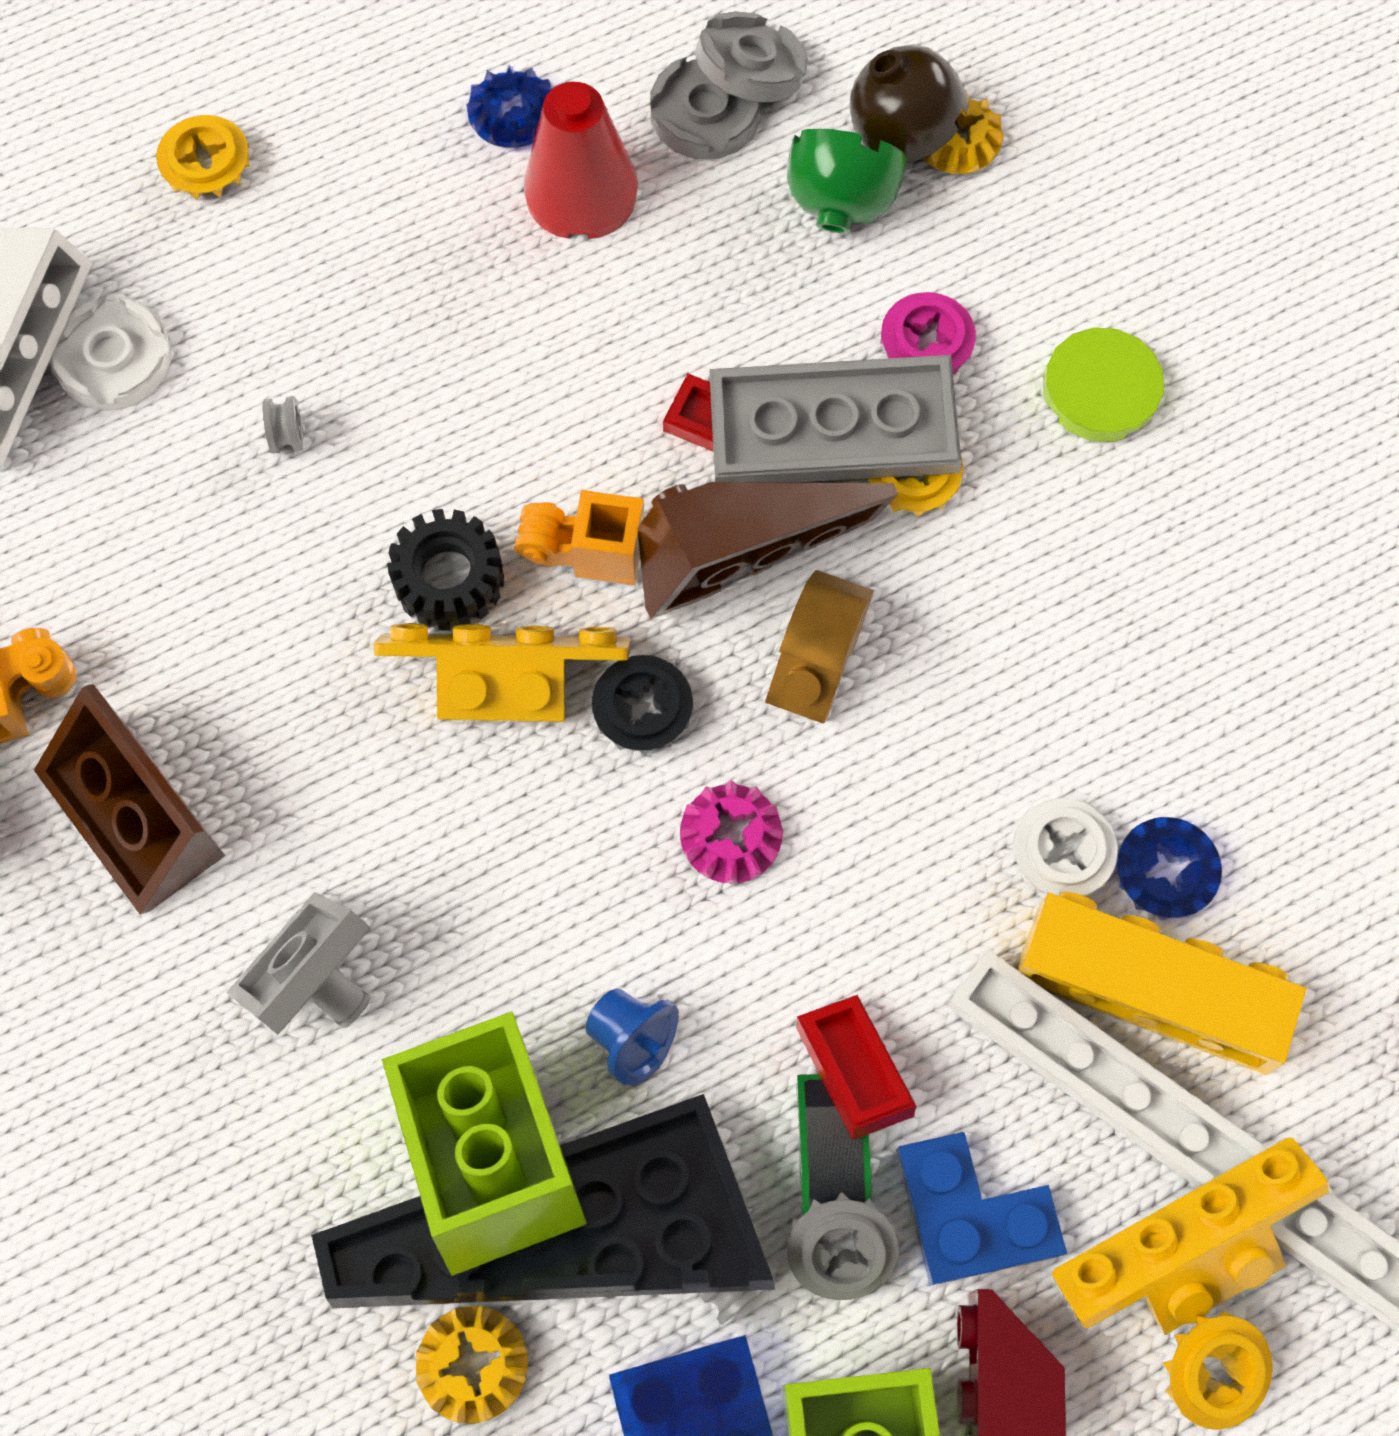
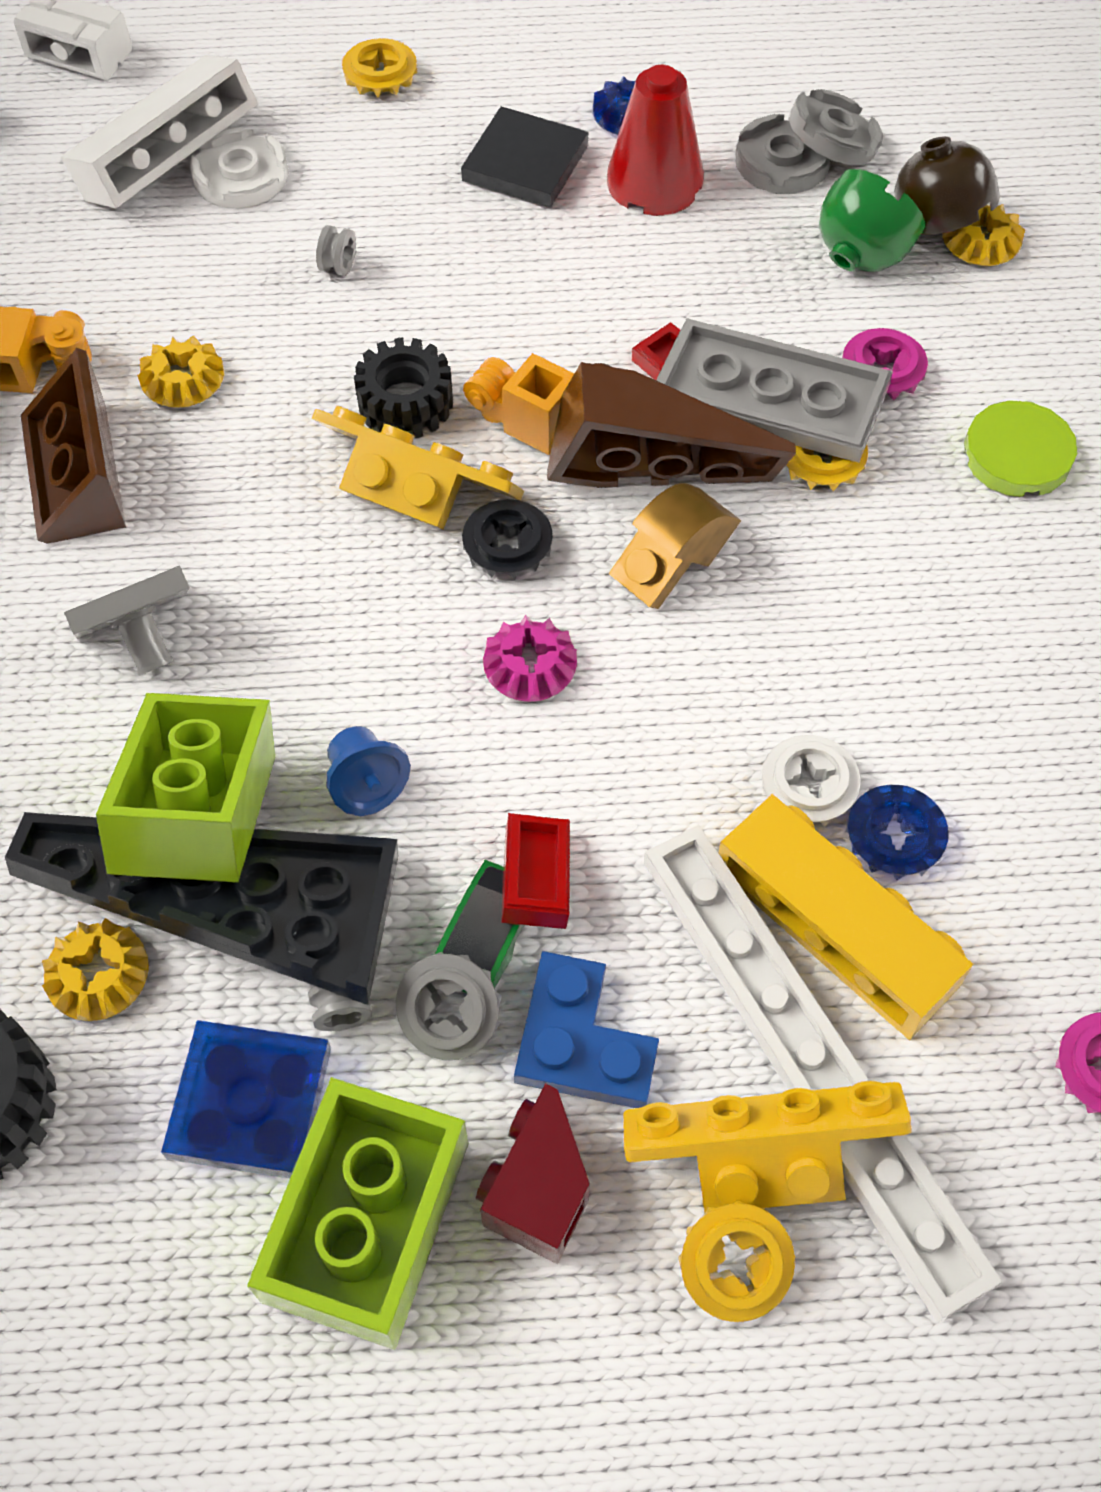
camera: 25 degrees right, 10 degrees down
none -> yellow gear [137,335,224,408]
none -> black tile [461,106,589,208]

